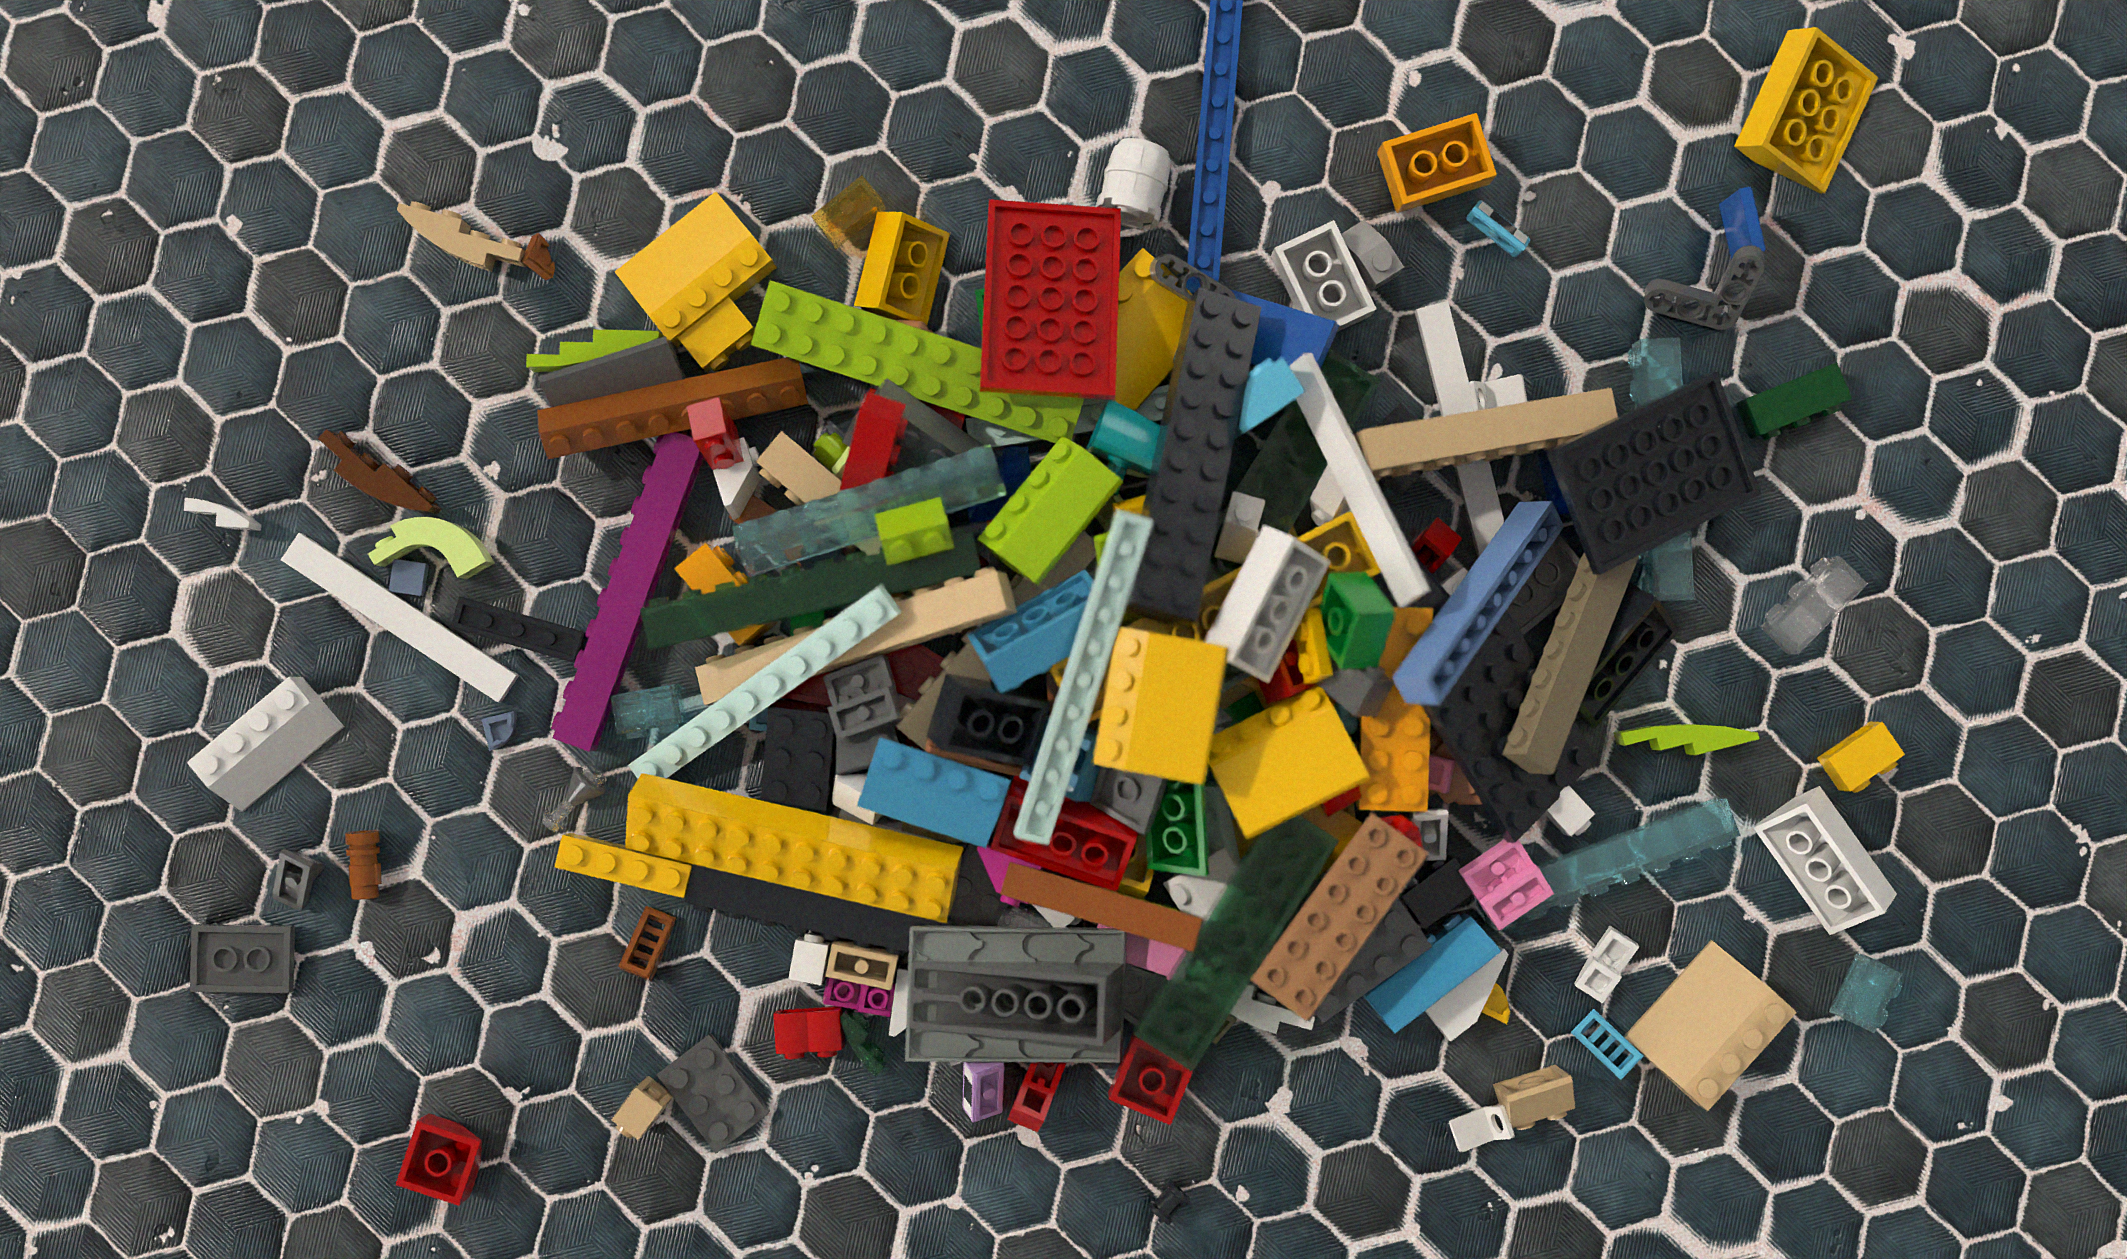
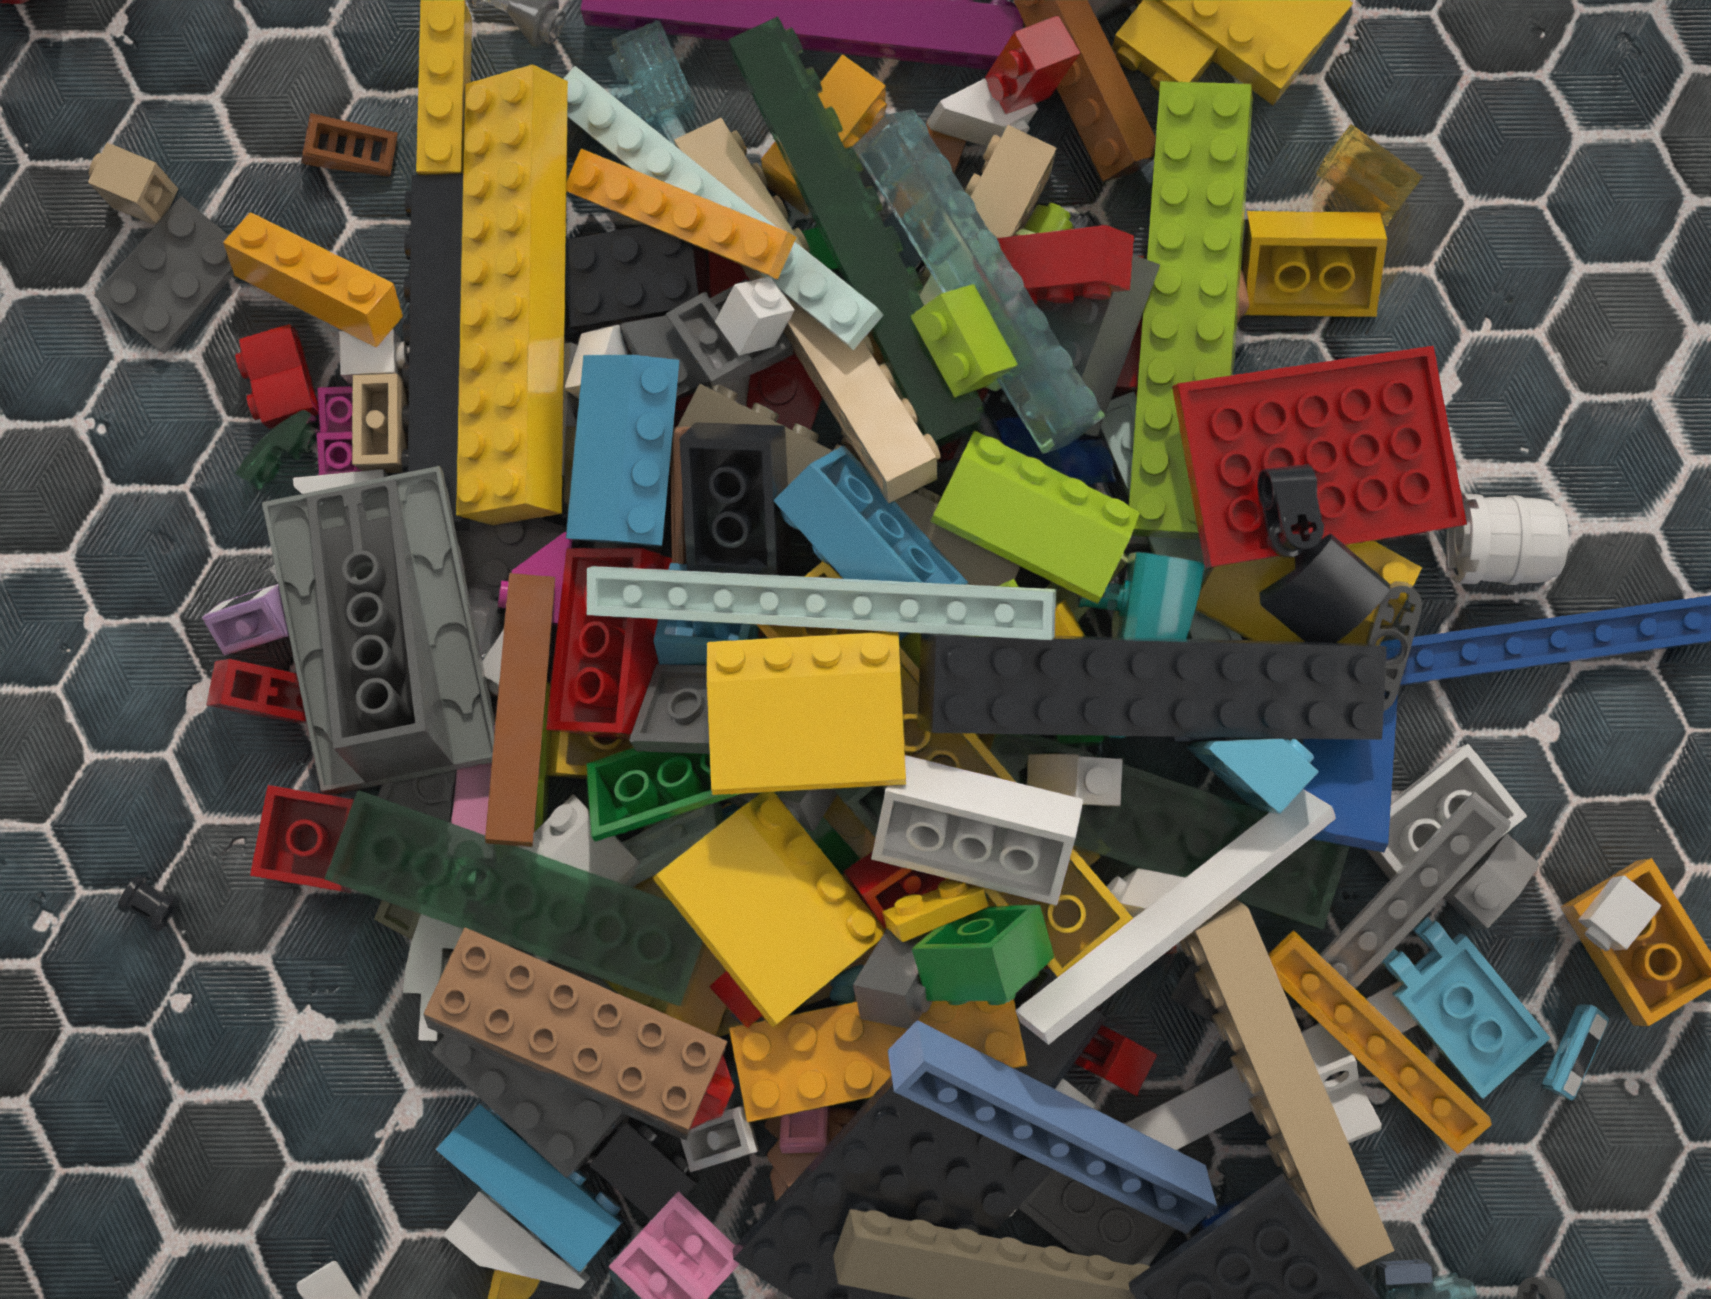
camera: 80 degrees right, 5 degrees down
none -> light orange brick [223,212,403,348]
none -> light orange plate [566,149,796,280]
none -> white brick [715,277,795,355]
none -> black piece [1257,464,1324,558]
none -> black slope [1259,533,1390,643]
none -> light orange plate [1268,930,1492,1154]
none -> light grey plate [1320,792,1511,989]
none -> sand blue tile [1376,1259,1433,1285]
none -> medium azure tile [1381,917,1550,1099]
none -> white brick [1578,875,1661,951]

